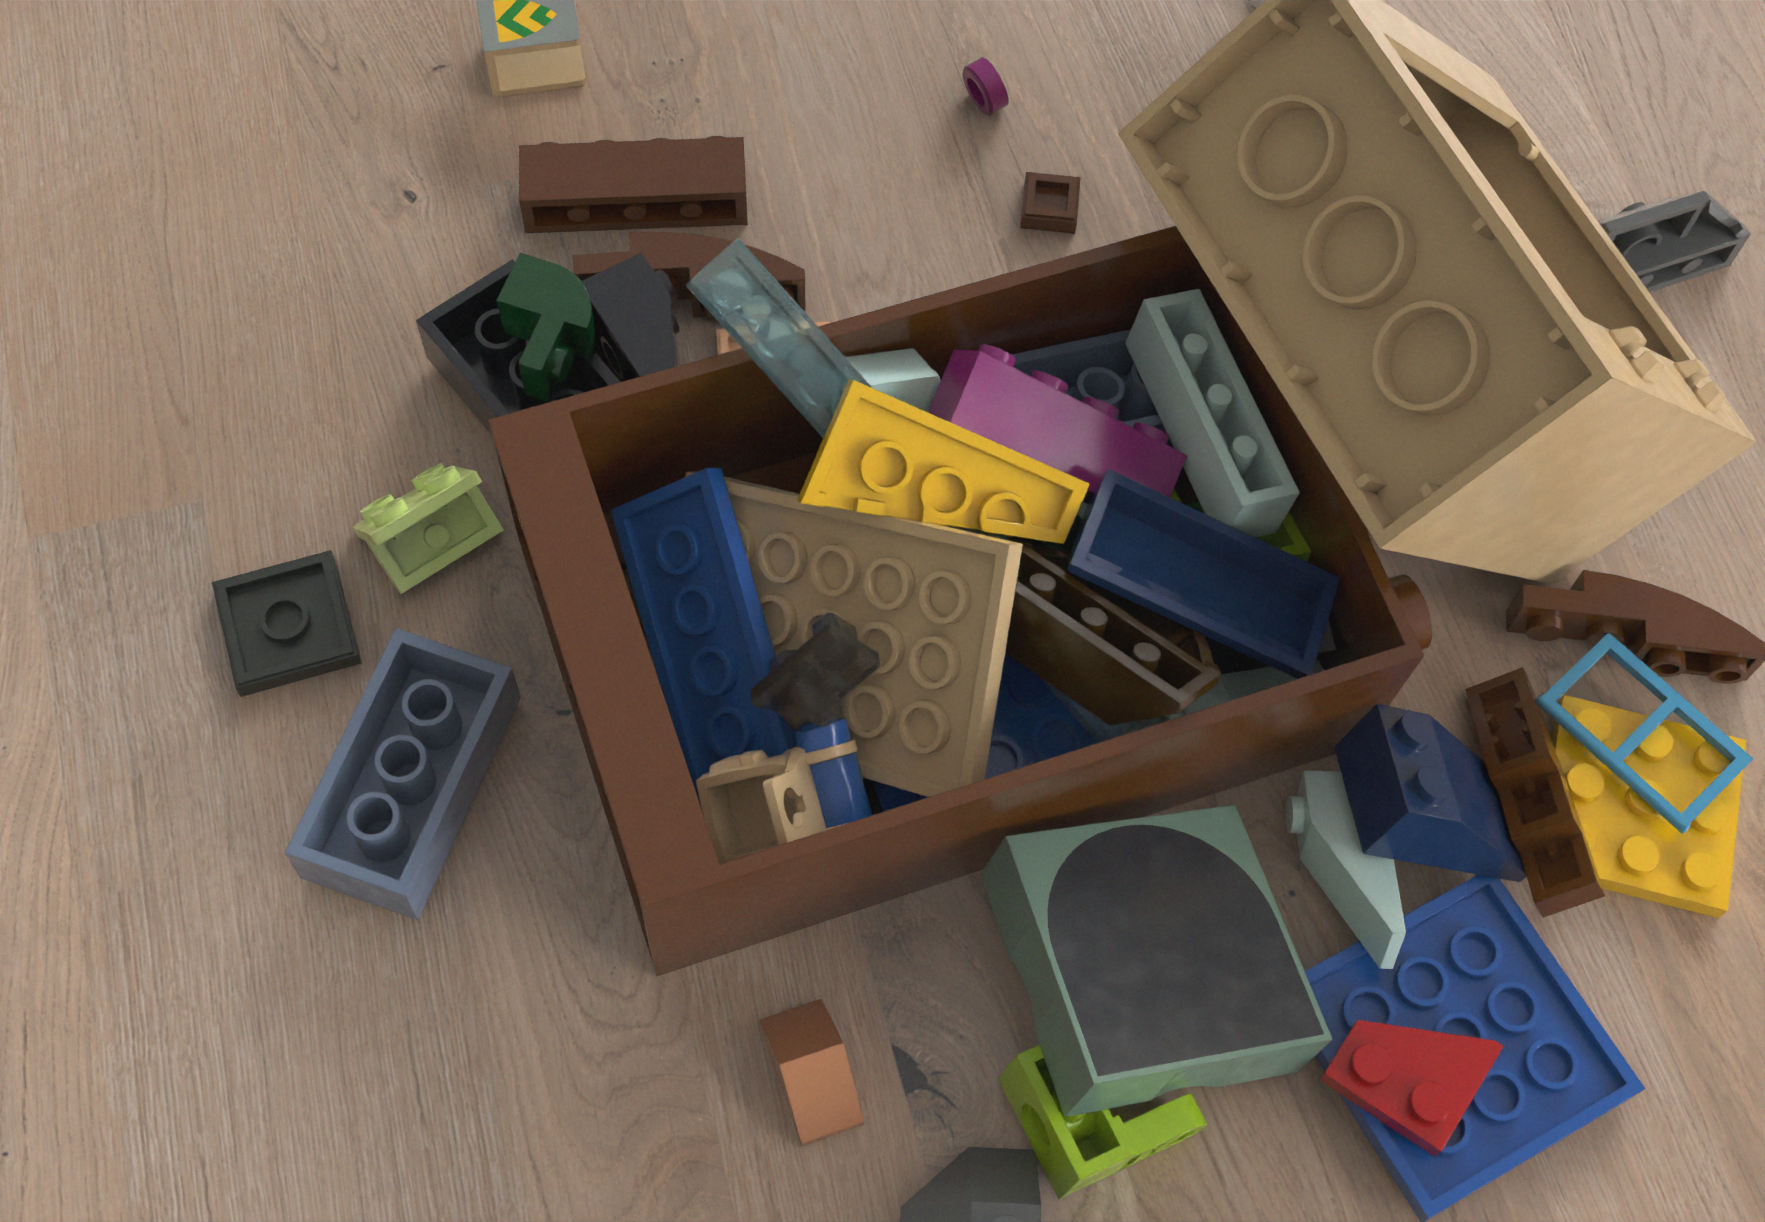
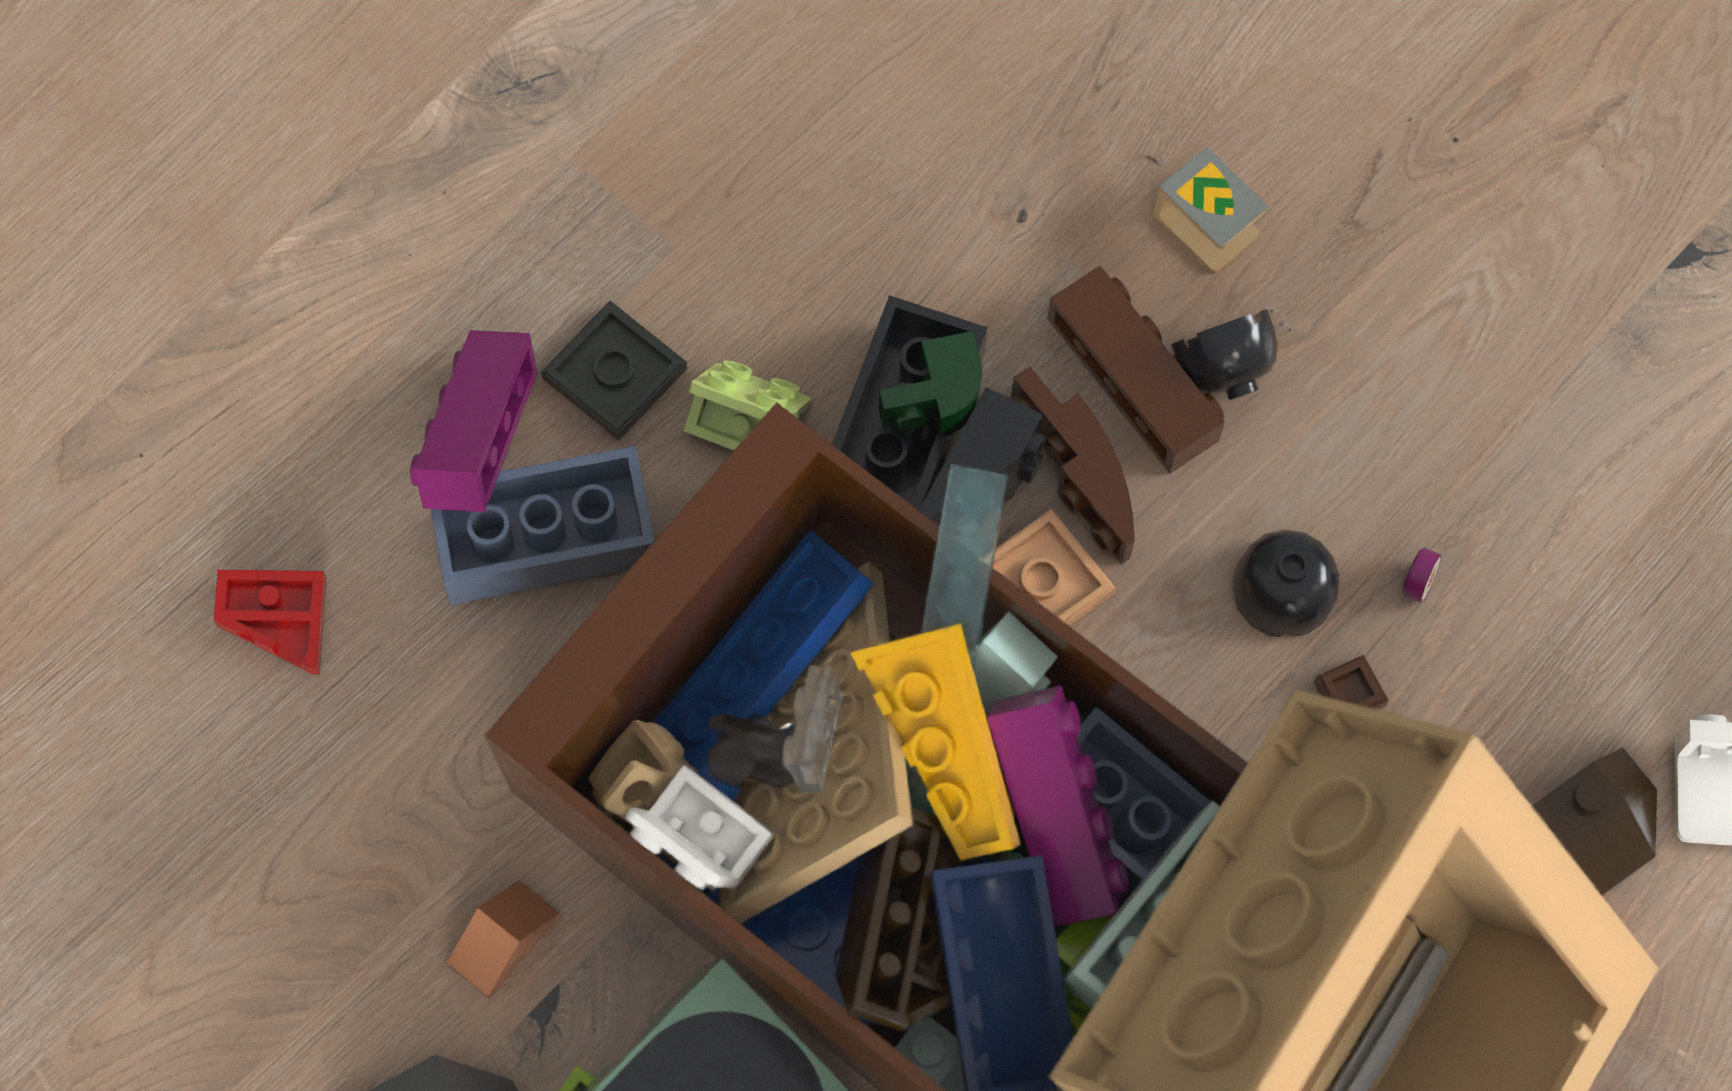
camera: 60 degrees right, 5 degrees up
none -> red wing [213,570,327,675]
none -> magenta brick [410,330,537,512]
none -> white bracket [624,765,776,890]
none -> clear plate [783,666,843,793]
none -> black cylinder [1171,309,1278,400]
none -> black cylinder [1233,529,1339,637]

